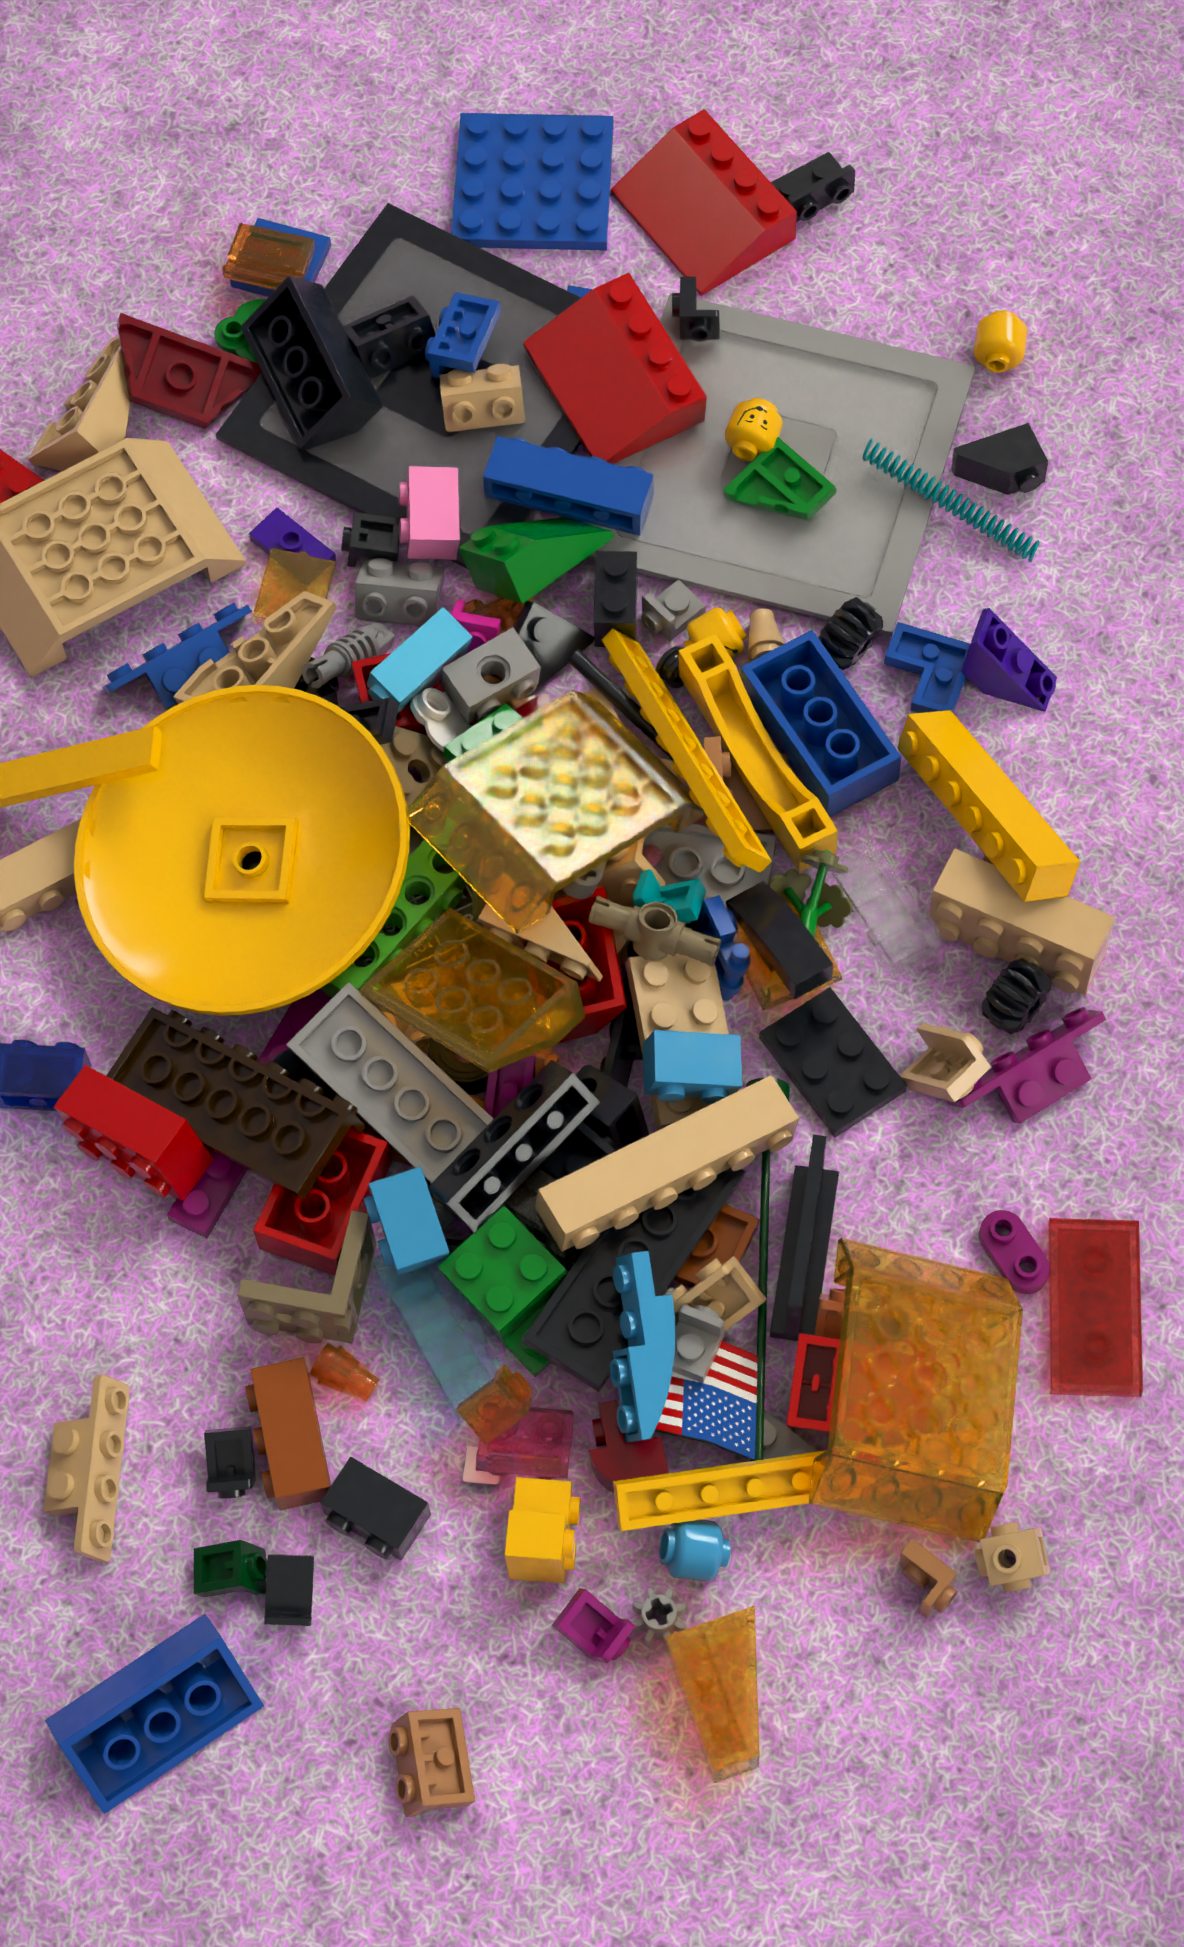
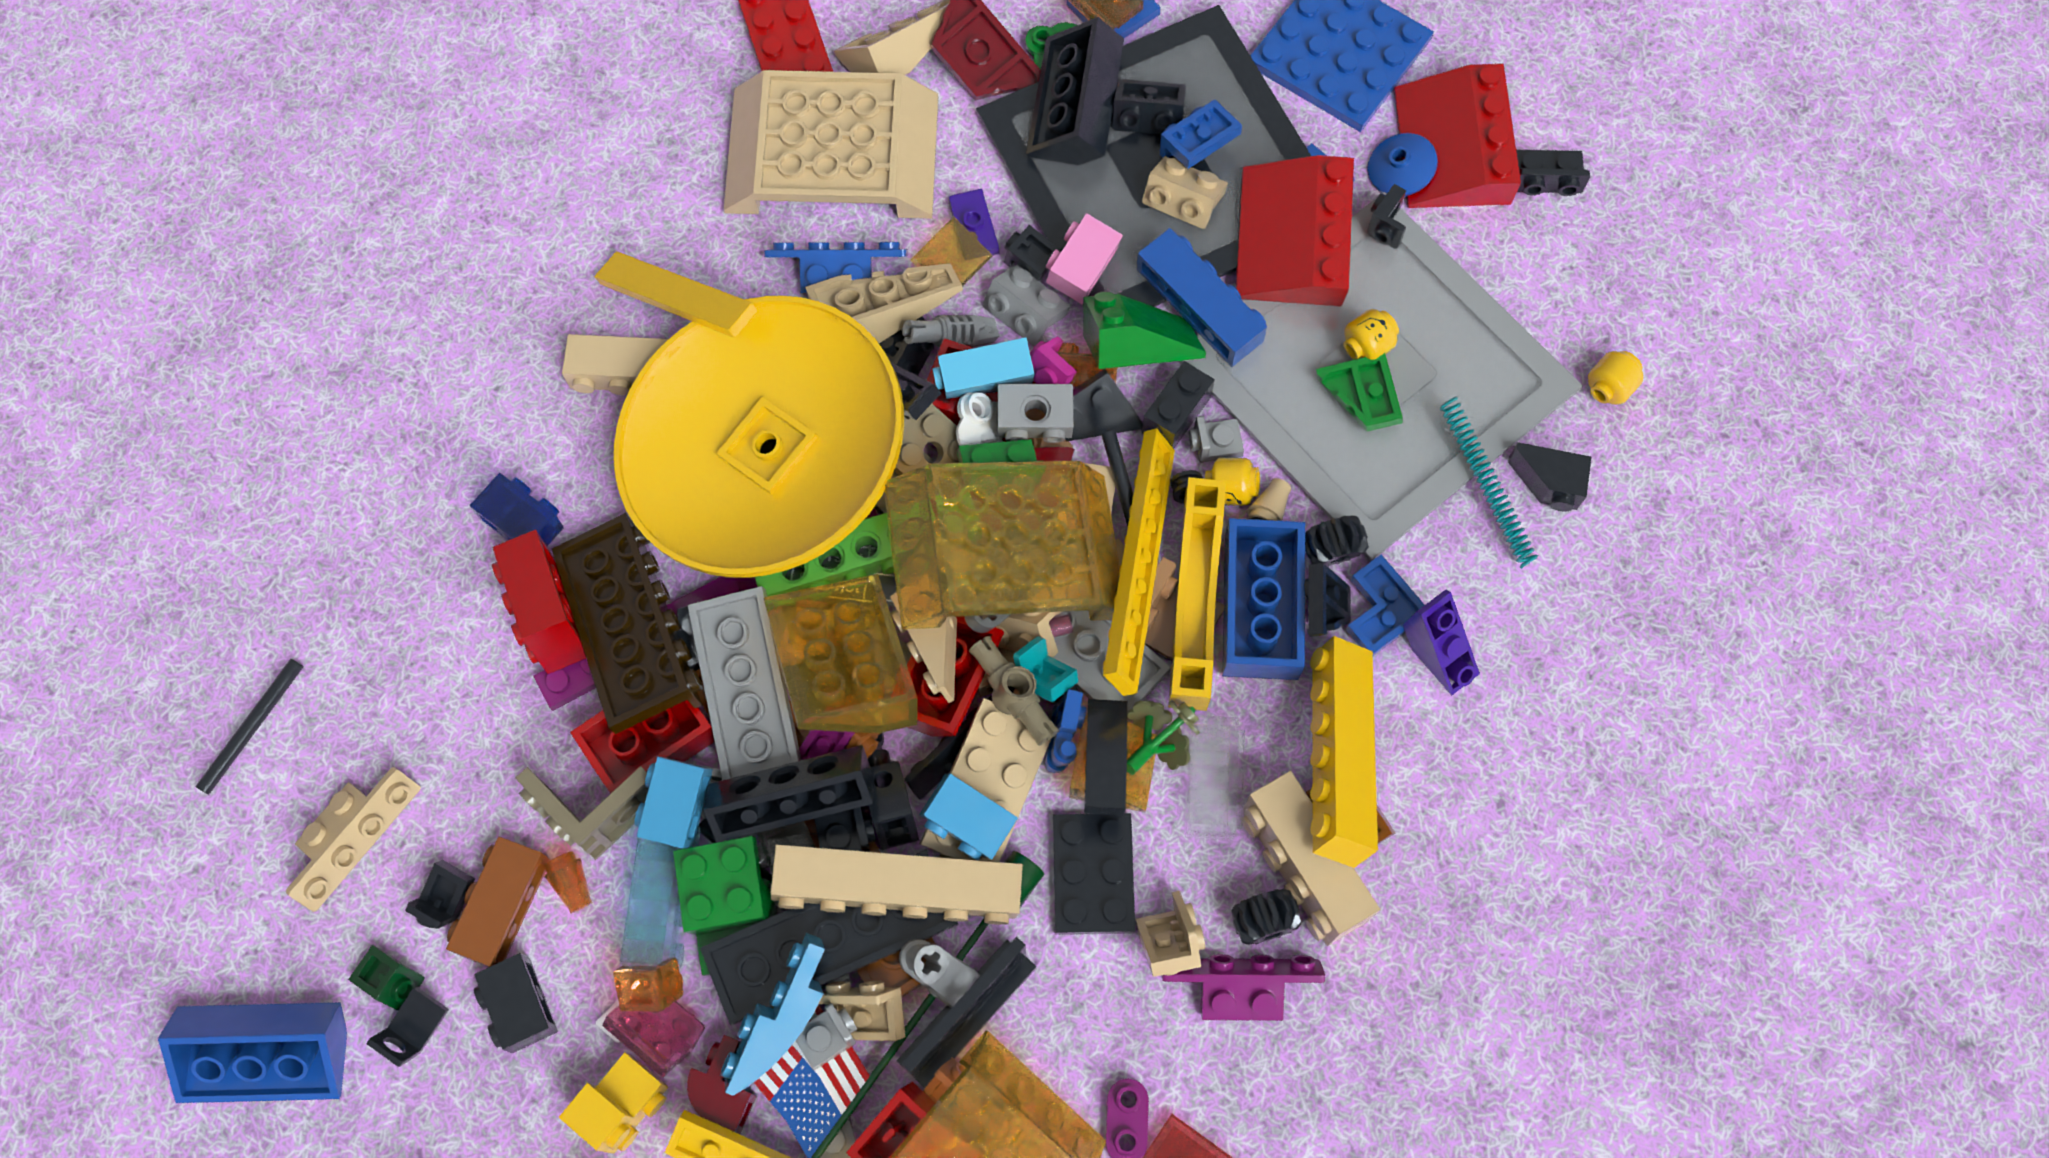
camera: 30 degrees right, 5 degrees up
none -> light grey piece [899,939,980,1008]
none -> black wing [1304,563,1351,637]
none -> blue dish [1368,133,1438,196]

